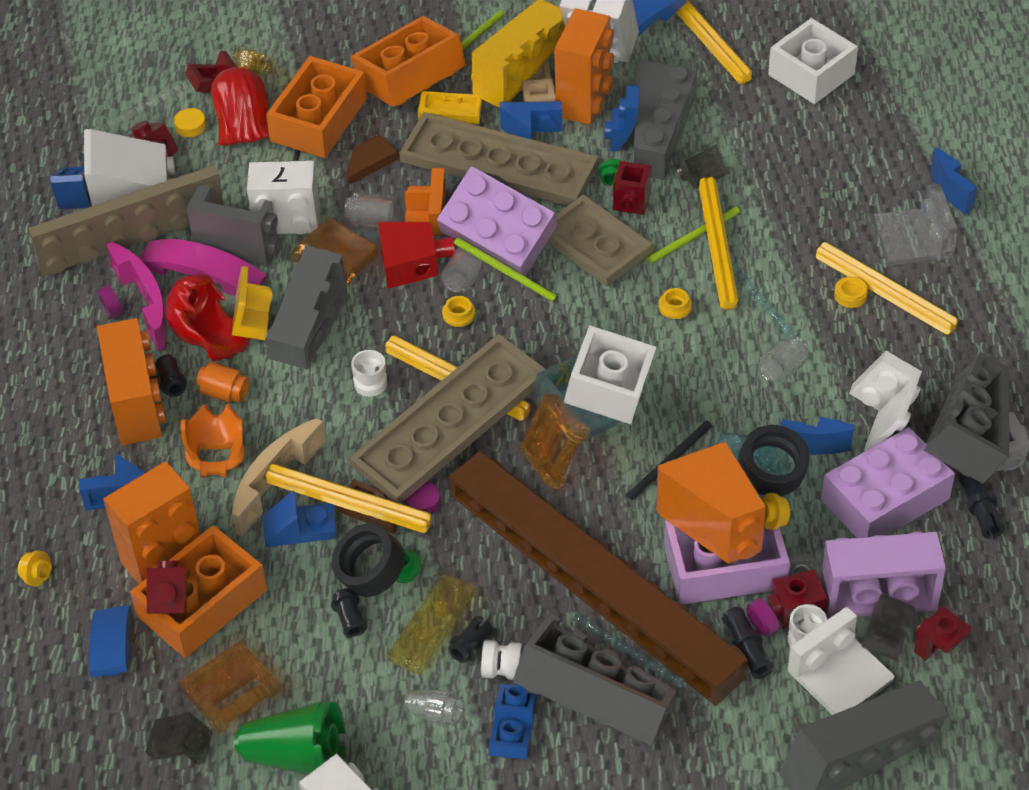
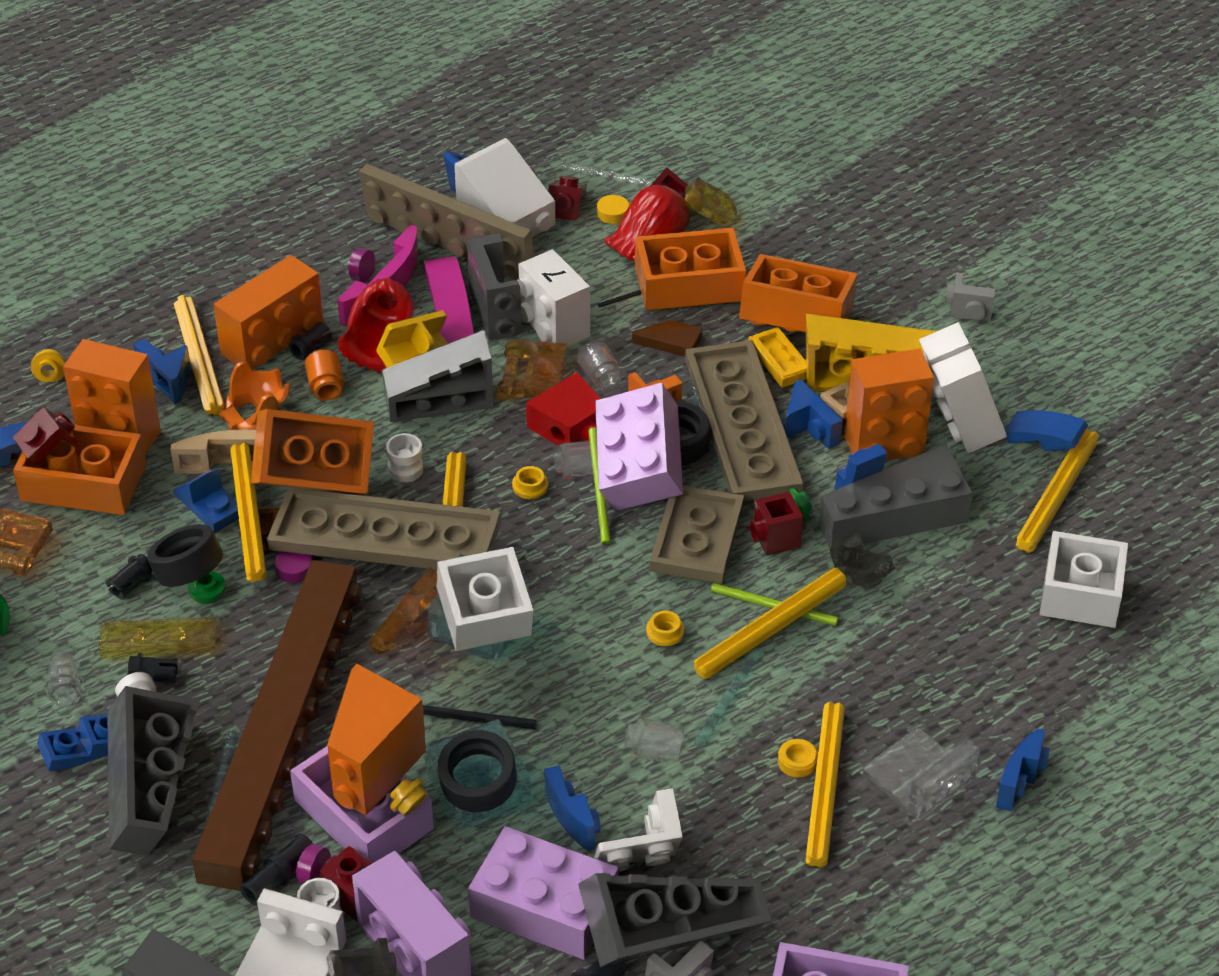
camera: 55 degrees right, 5 degrees down
none -> yellow axle [174,295,225,416]
none -> orange brick [251,409,374,495]

